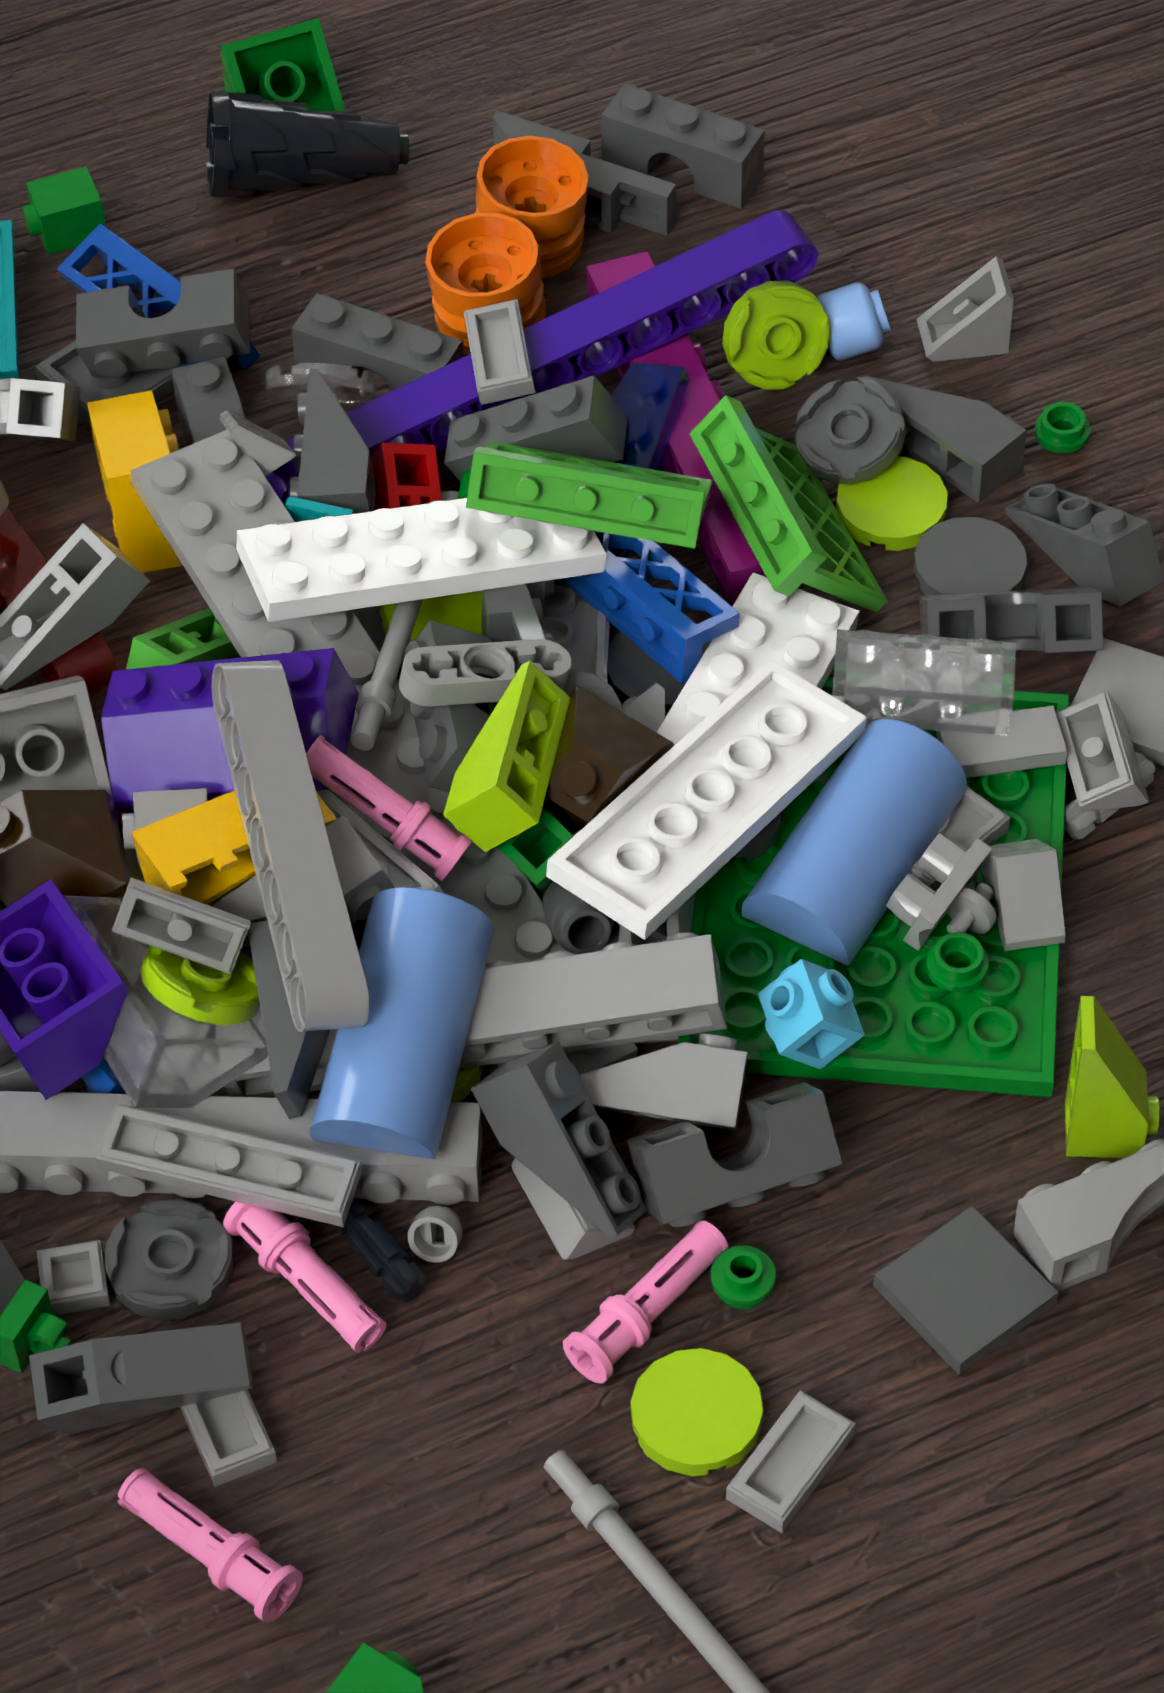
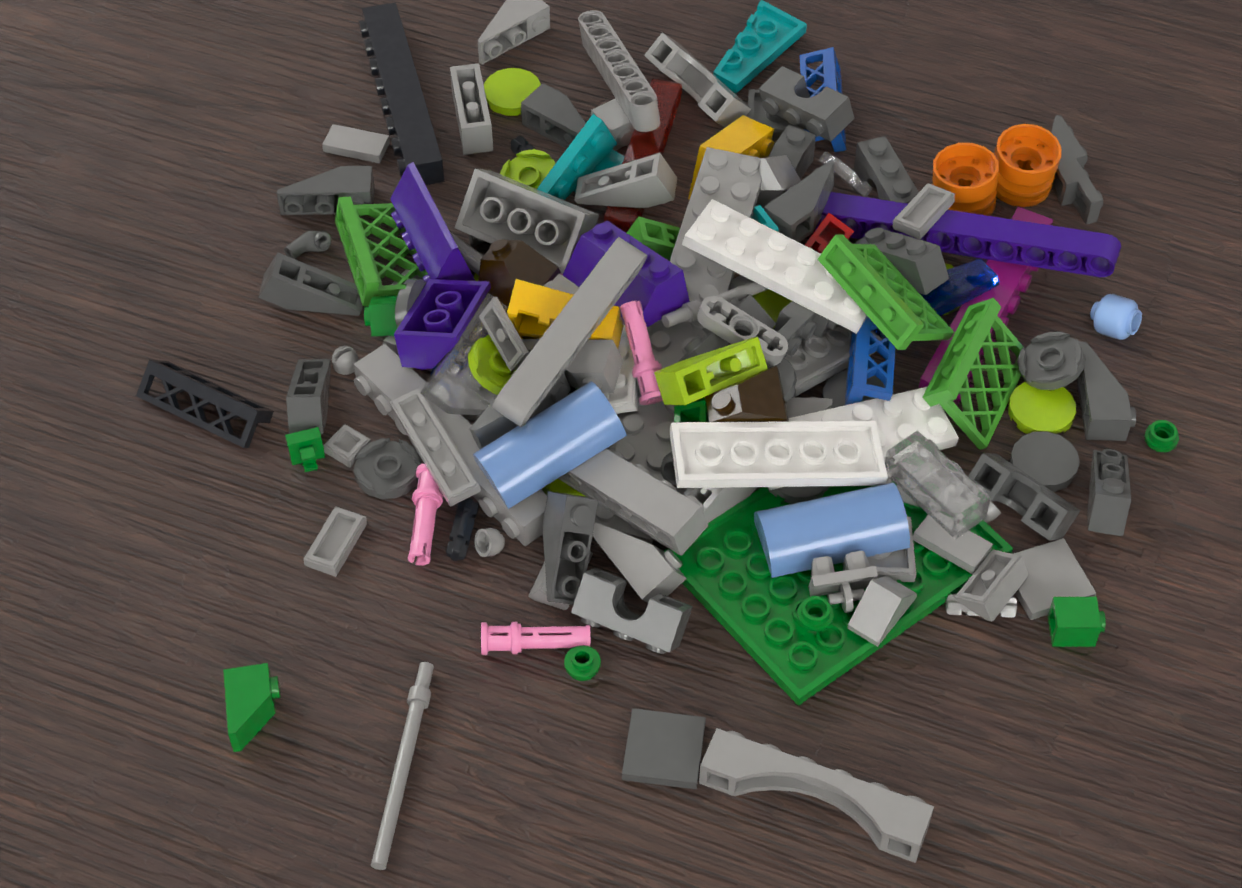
camera: 45 degrees right, 0 degrees up
green brick [22,167,105,255] -> none
dark grey slope [29,1322,254,1435] -> none
bright pink pin [118,1468,303,1623] -> none
black cone [206,90,409,197] -> none
green slope [220,18,346,112] -> none
dark grey arch [601,83,765,209] -> none
lime tile [630,1348,763,1476] -> none
lime tile [722,281,831,390] -> none
light grey tile [726,1390,856,1533] -> none
medium azure brick [758,959,865,1070] -> none
light grey slope [916,256,1014,362] -> none
lime slope [1065,996,1159,1158] -> none

